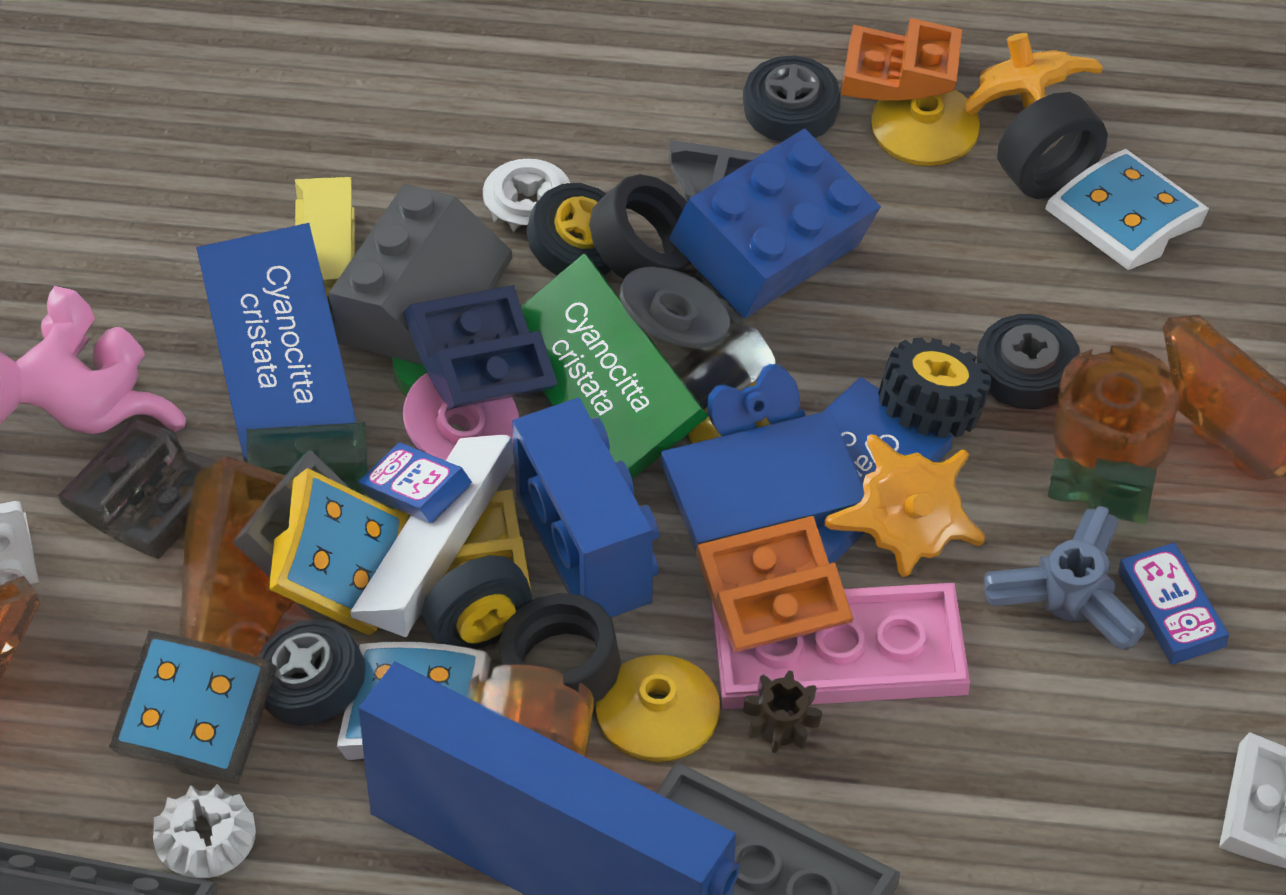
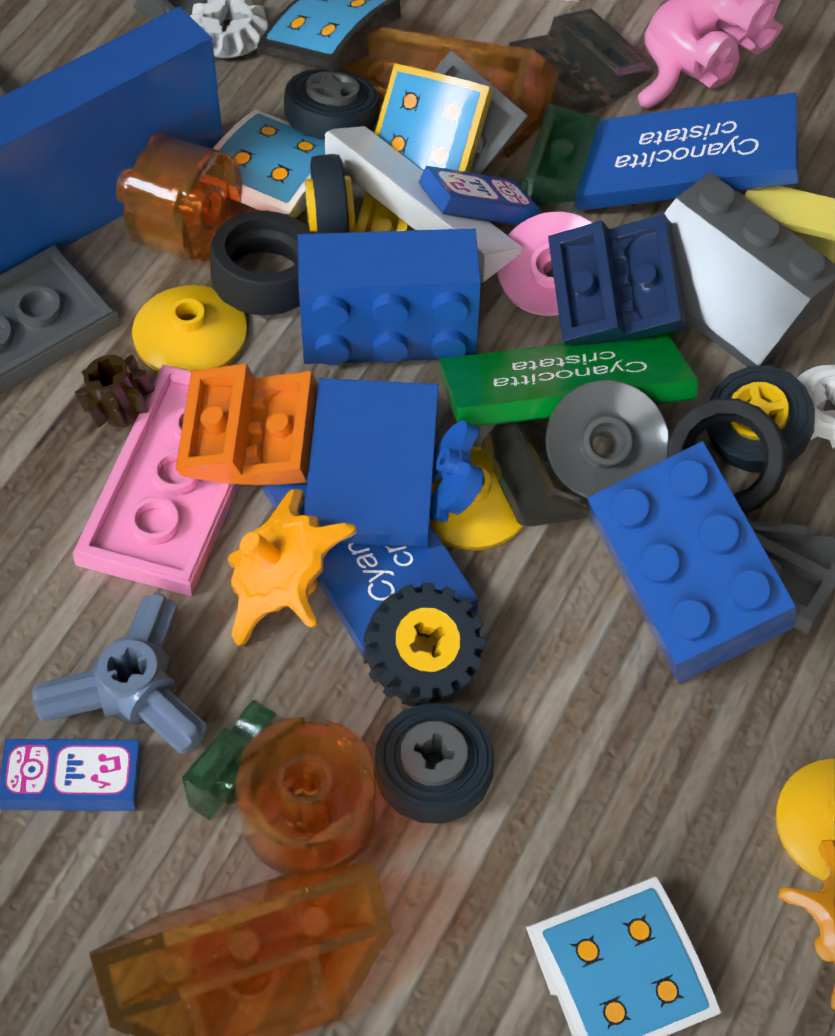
camera: 110 degrees right, 5 degrees up
black tyre [997,92,1108,199] -> none

